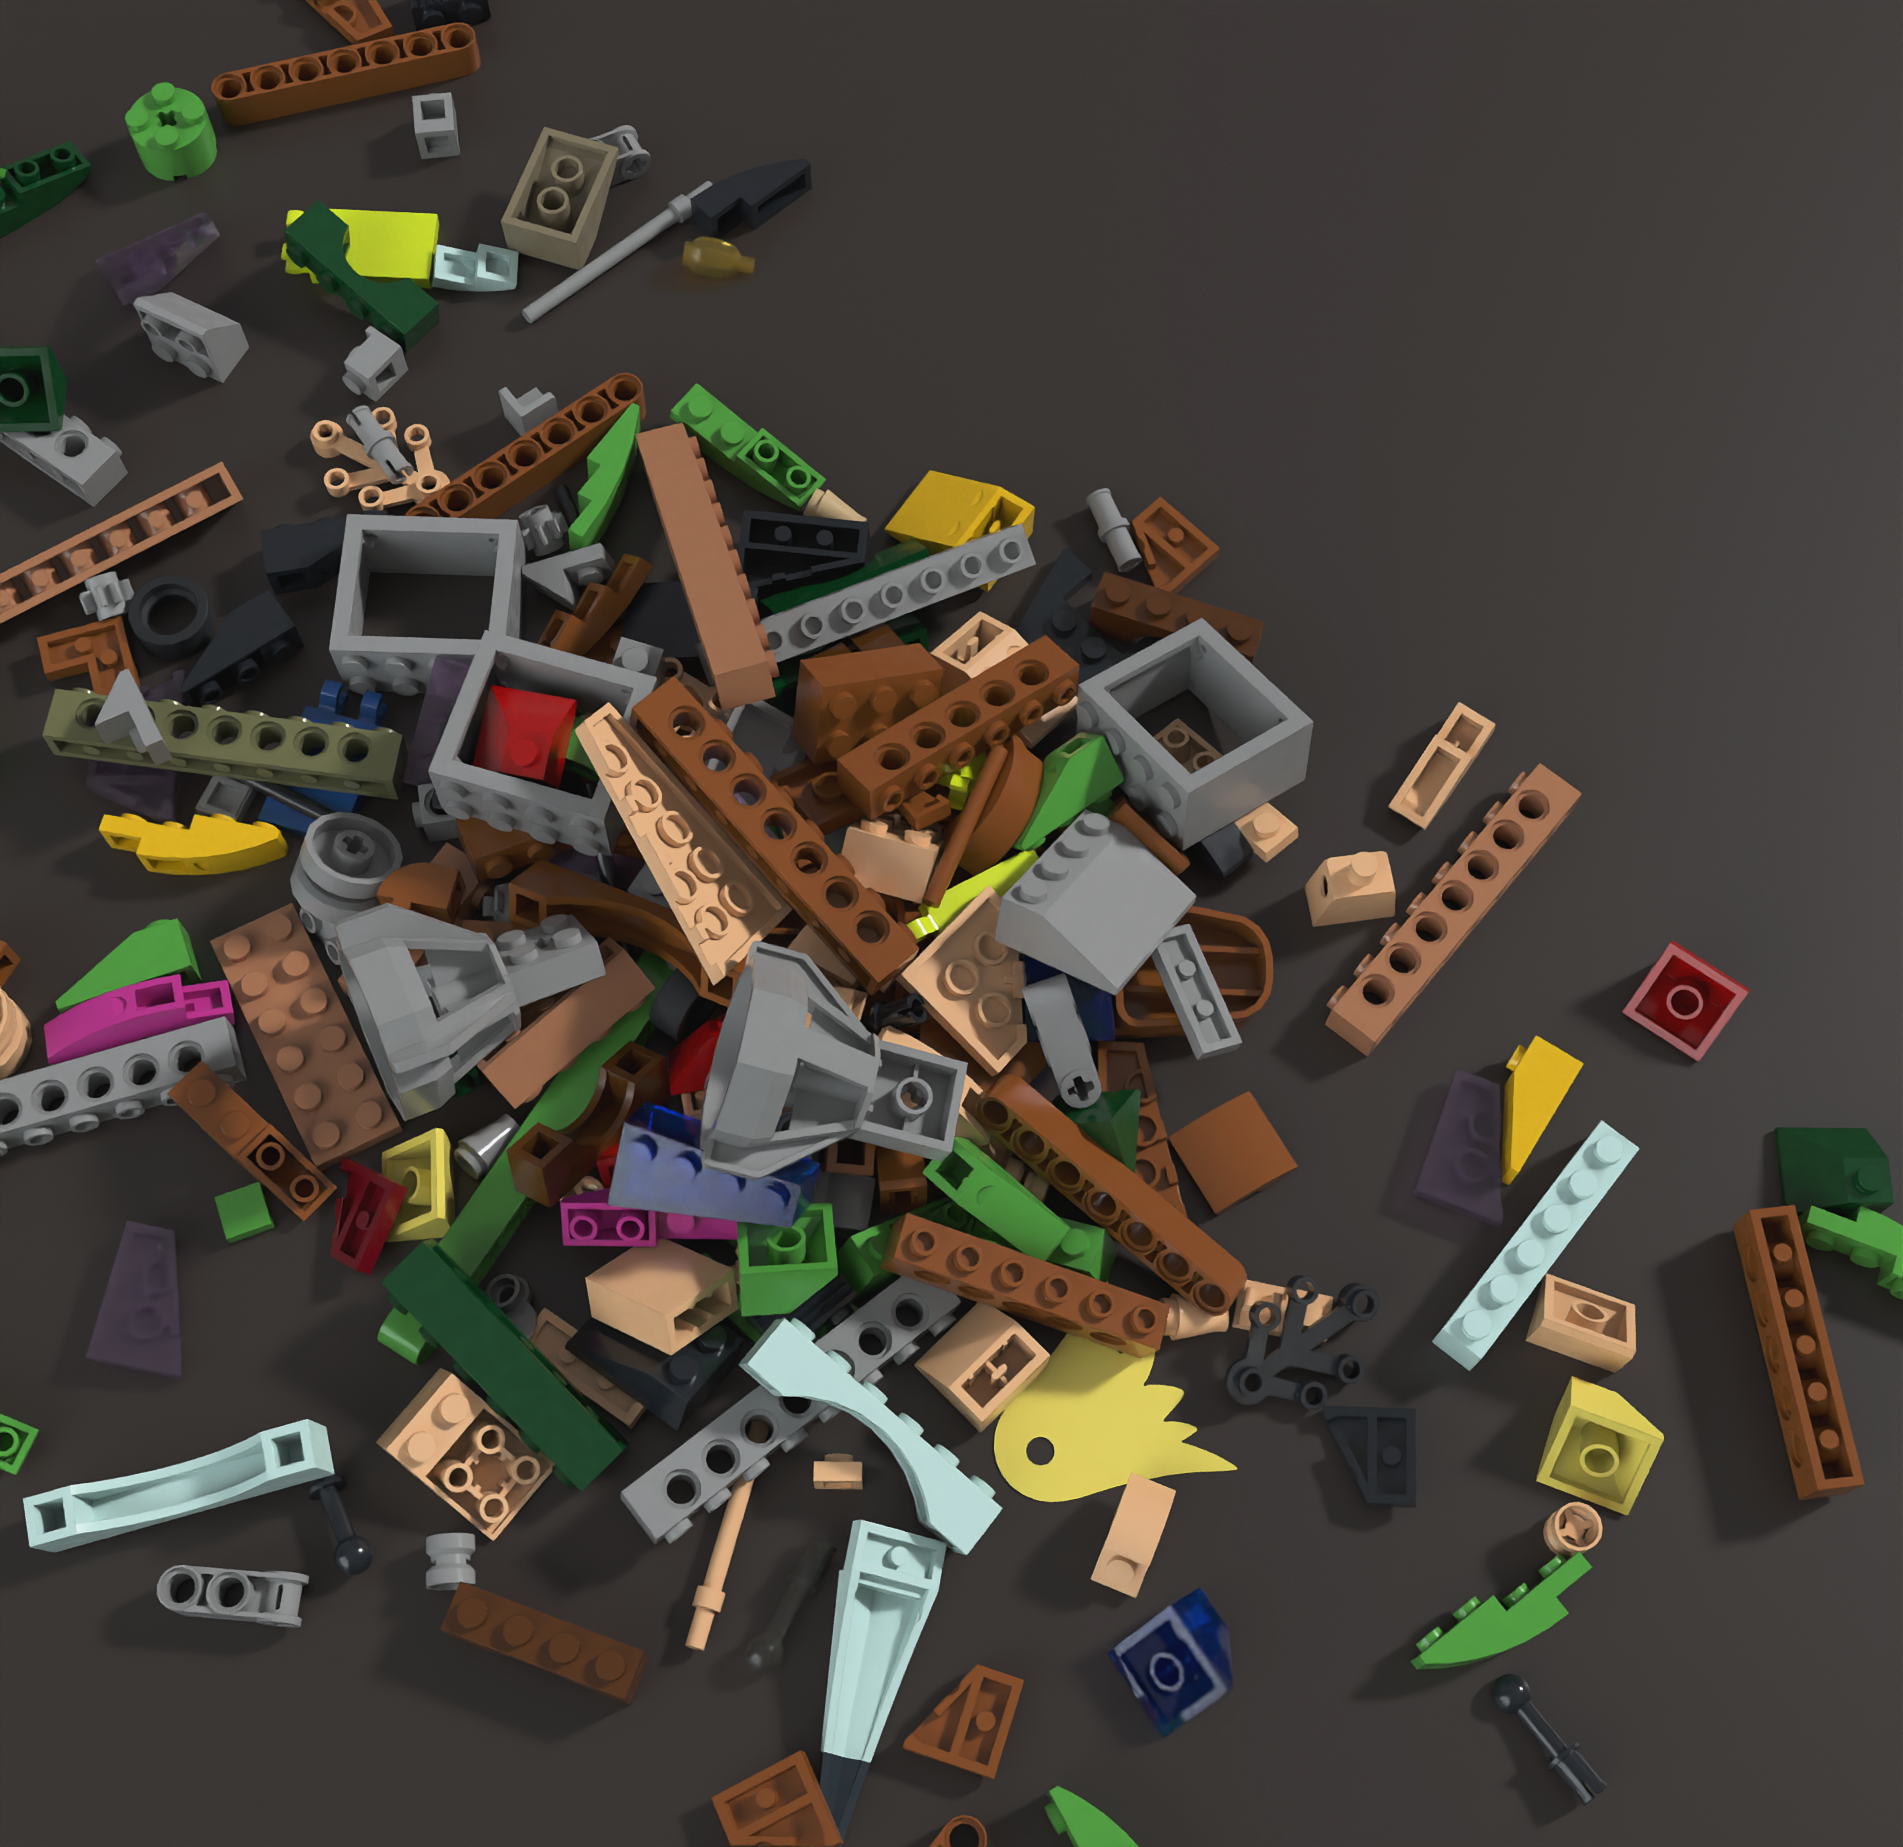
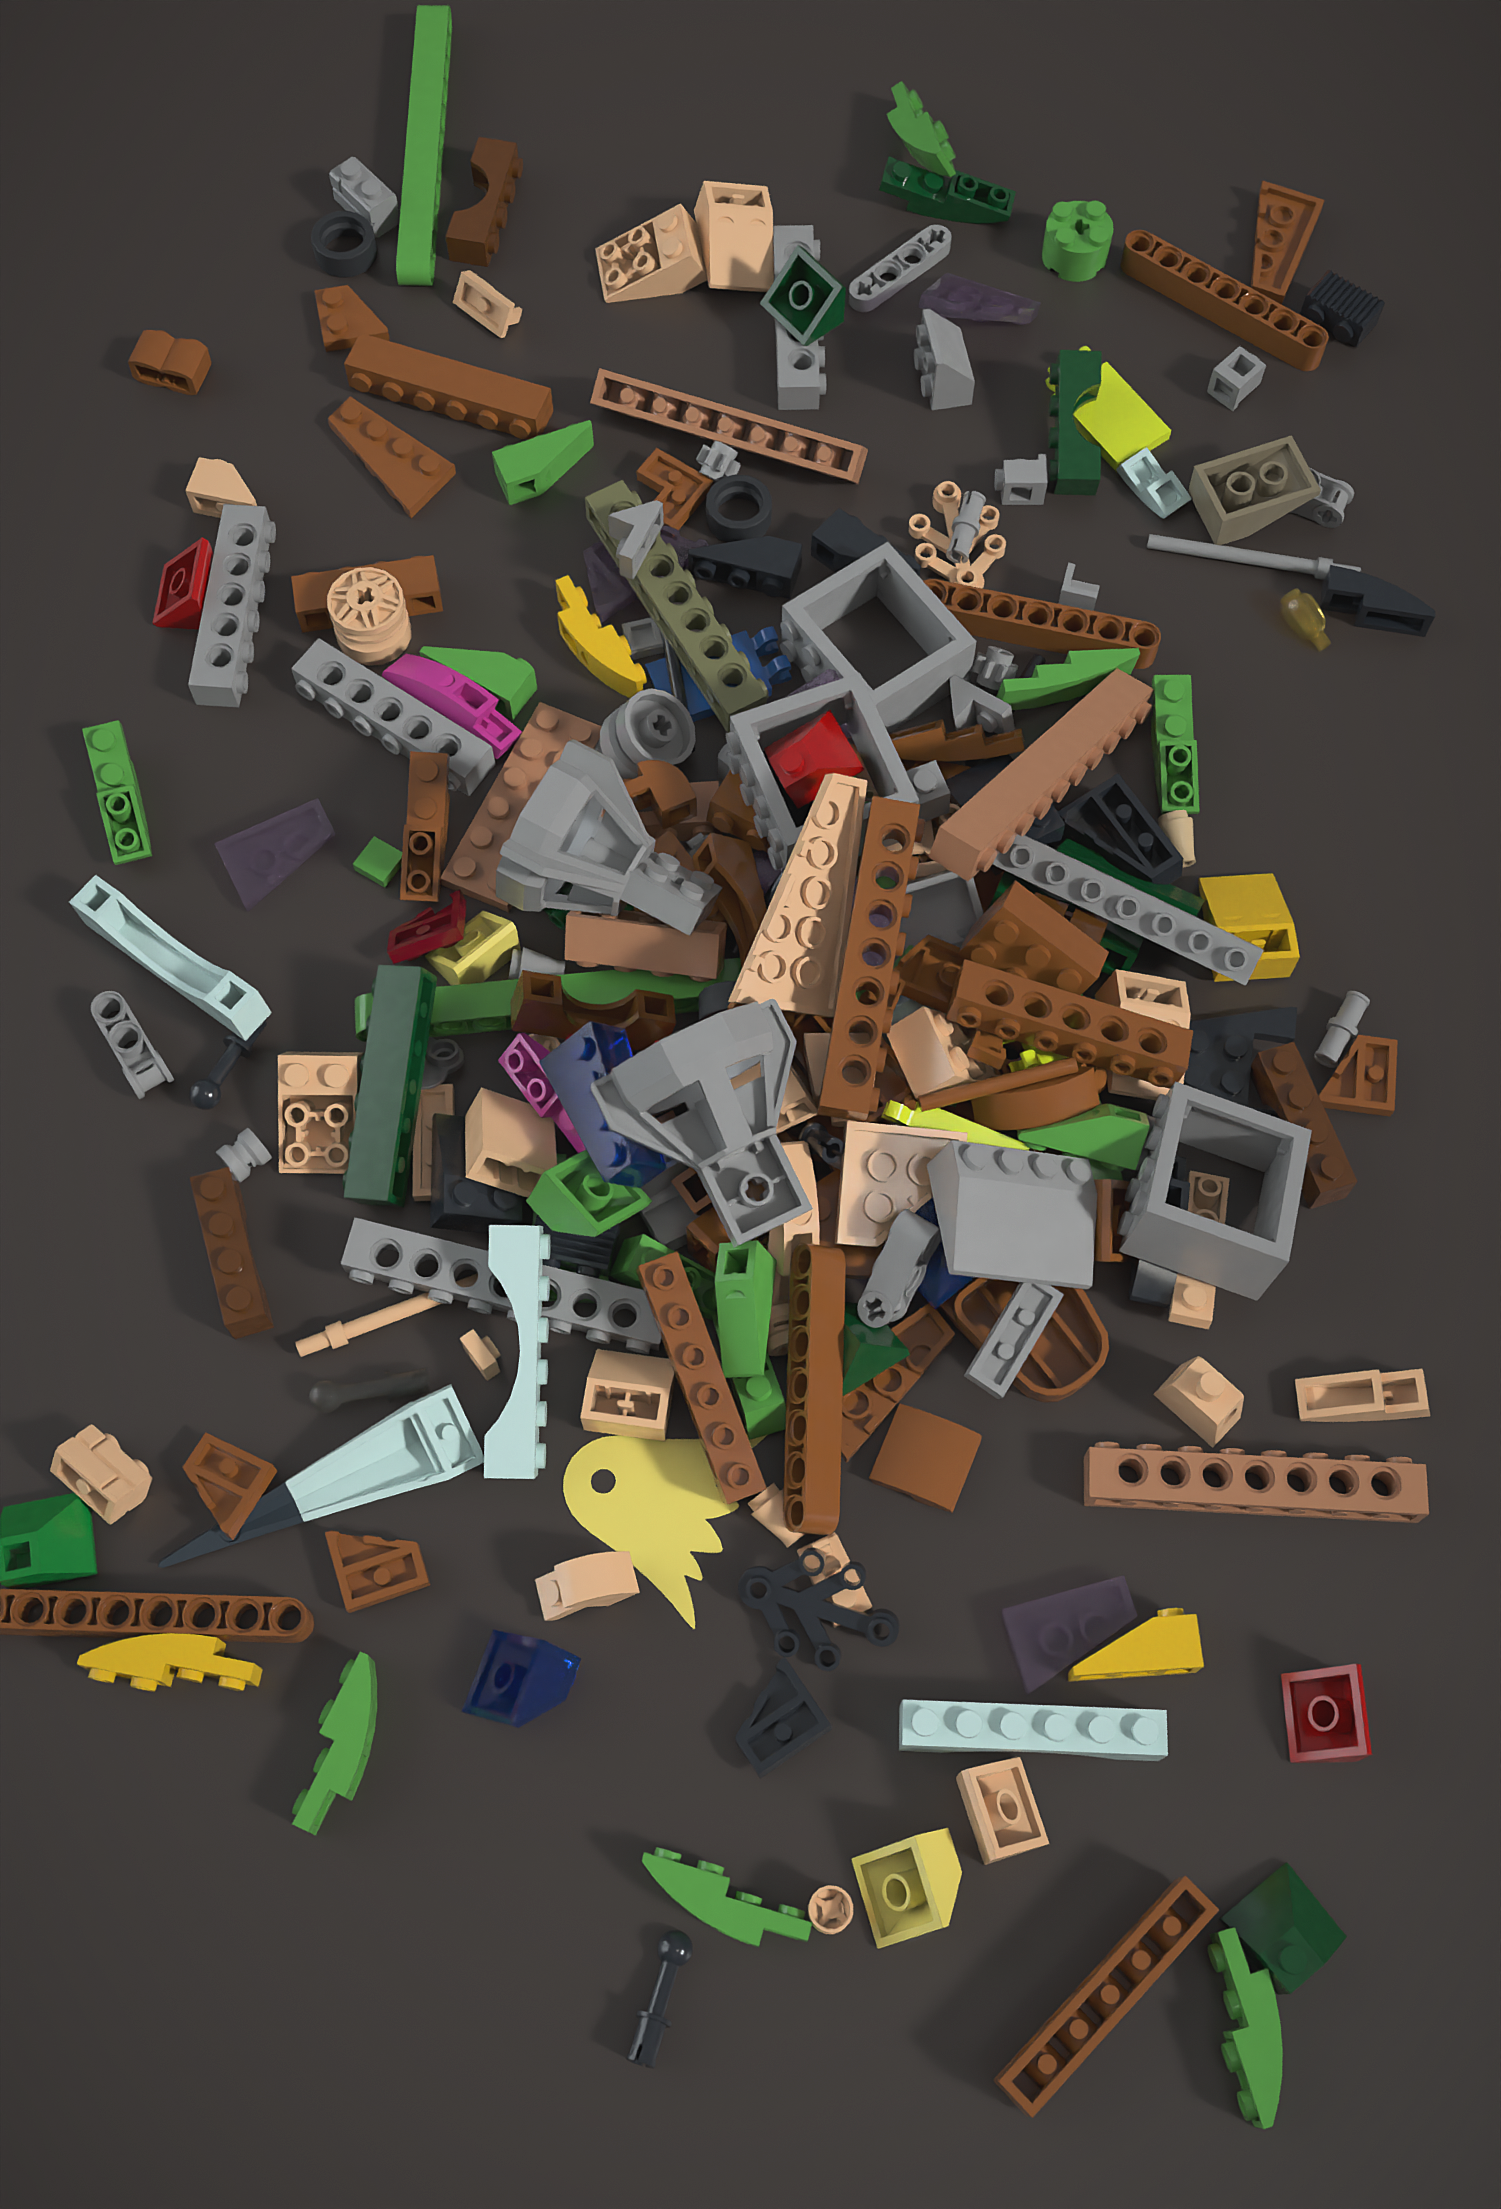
camera: 55 degrees right, 0 degrees up
none -> light grey beam [848,225,952,312]

